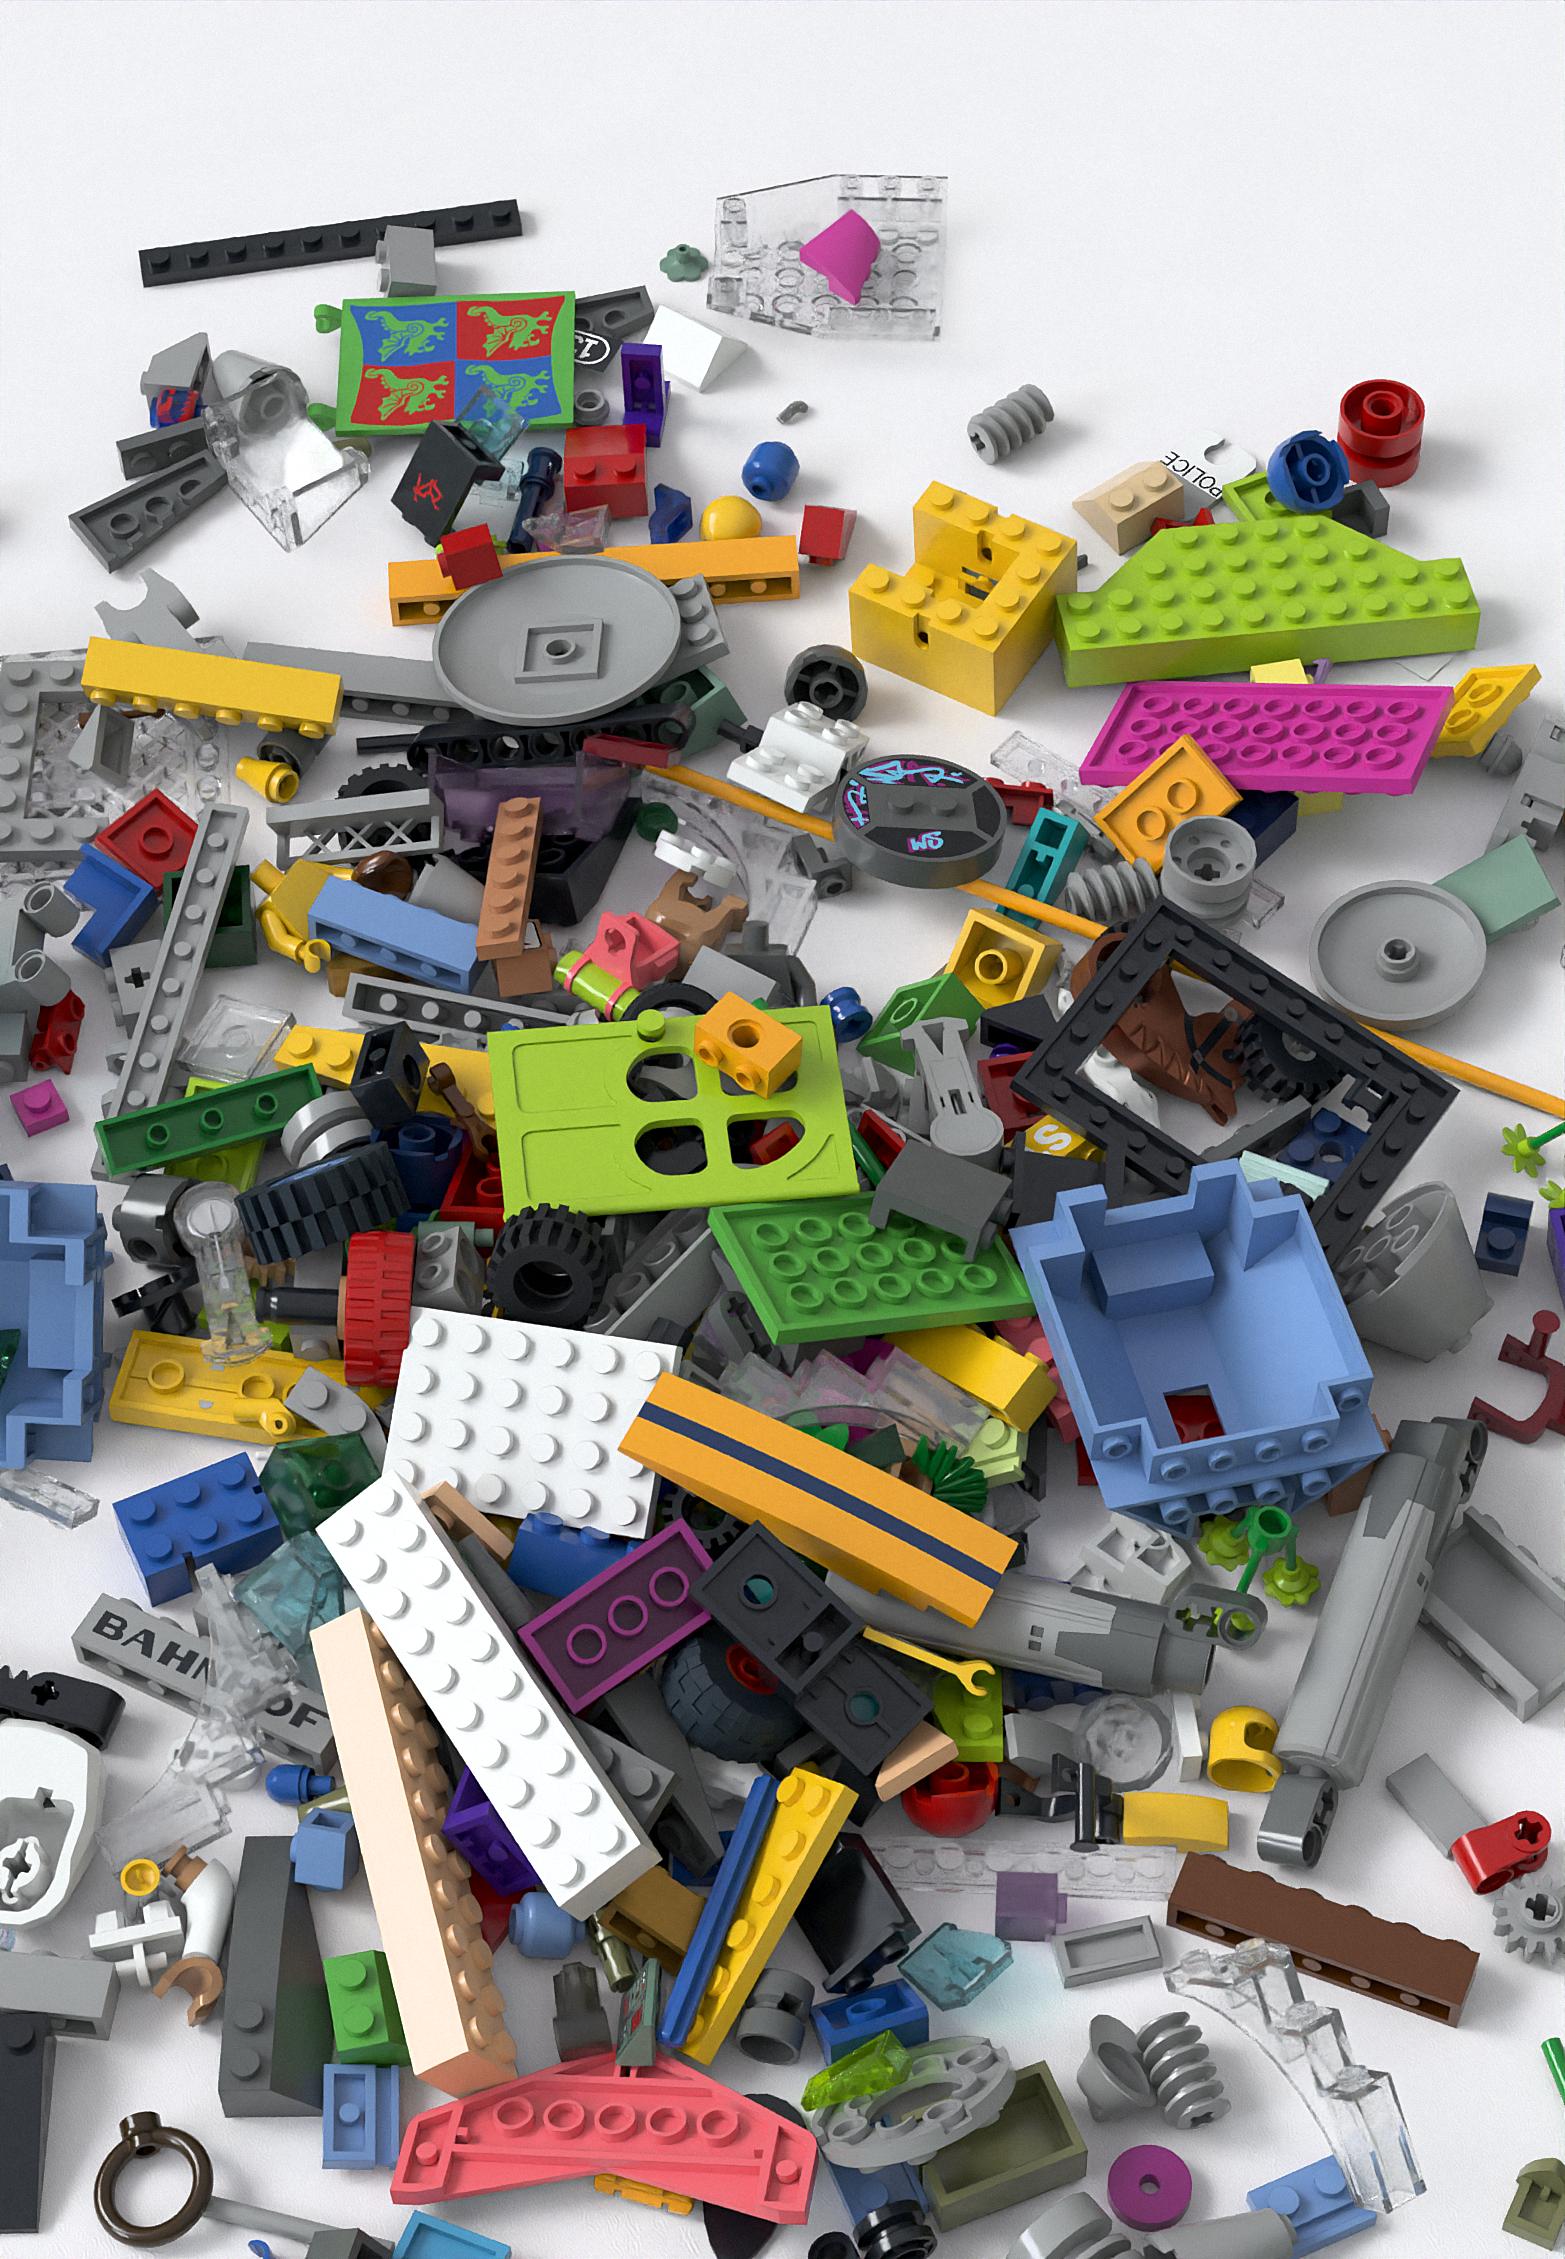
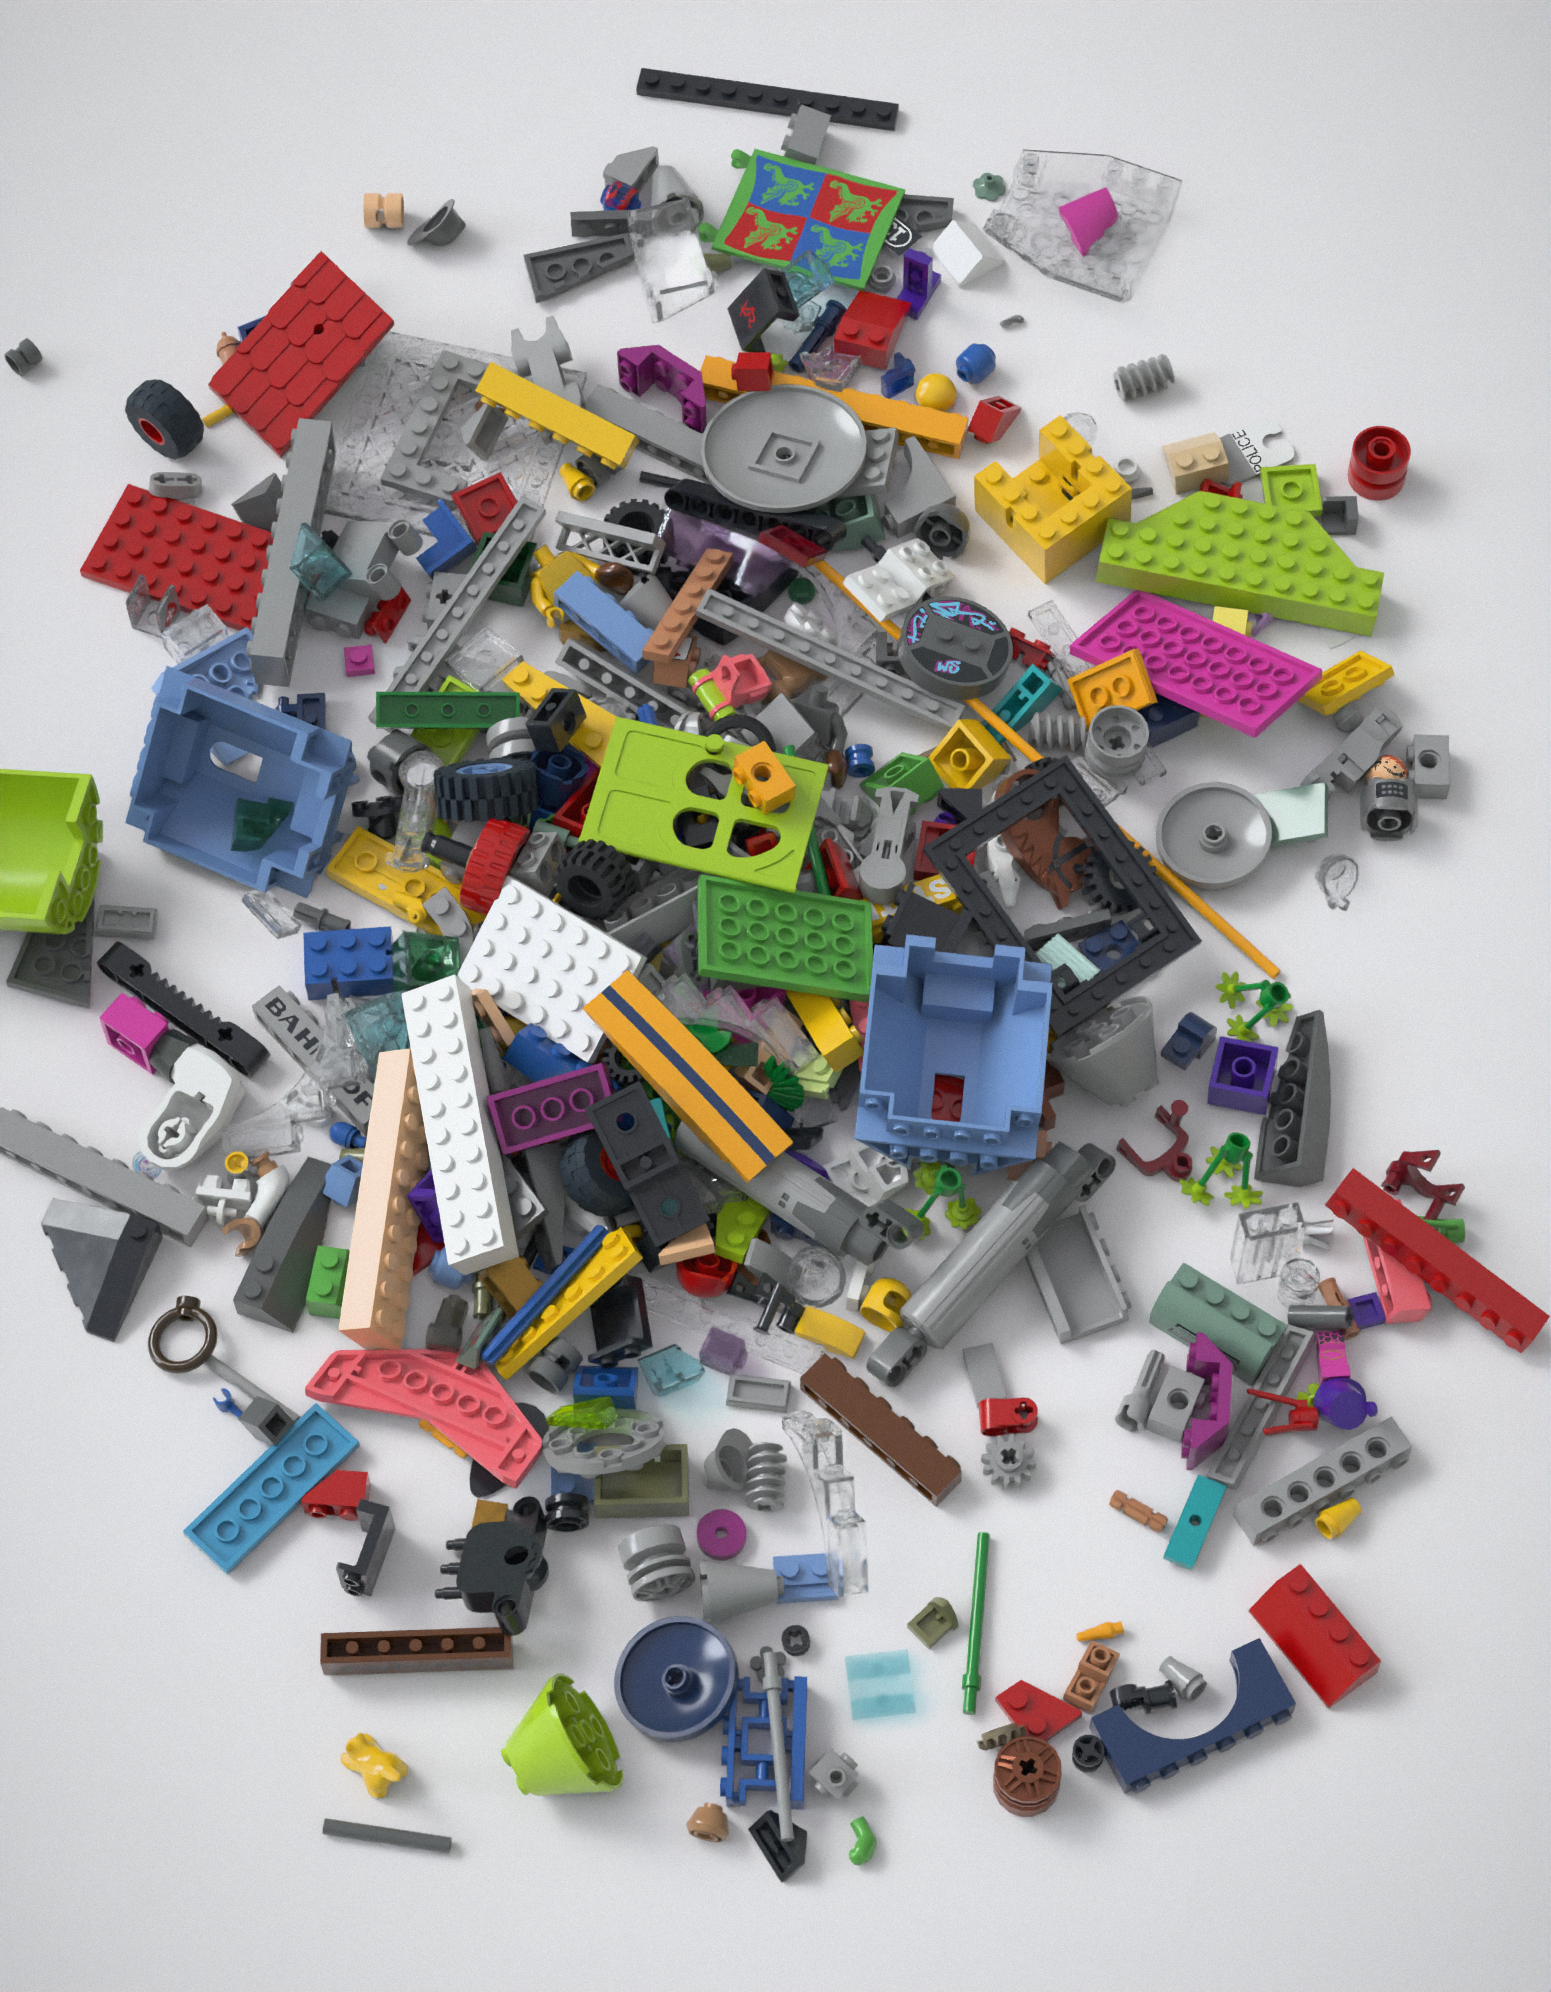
camera: 20 degrees right, 10 degrees up
medium blue plate [322,2064,399,2170] -> none
reddish brown piece [427,1062,499,1163] -> none
yellow flag [863,1625,995,1696] -> none
dark grey panel [867,1138,1014,1263] -> none
blue cylinder [1266,430,1350,514] -> none
none -> dark grey axle [293,902,351,931]
none -> magenta slope [617,345,707,433]
none -> light grey plate [695,588,965,732]
none -> light grey arch [882,436,956,539]

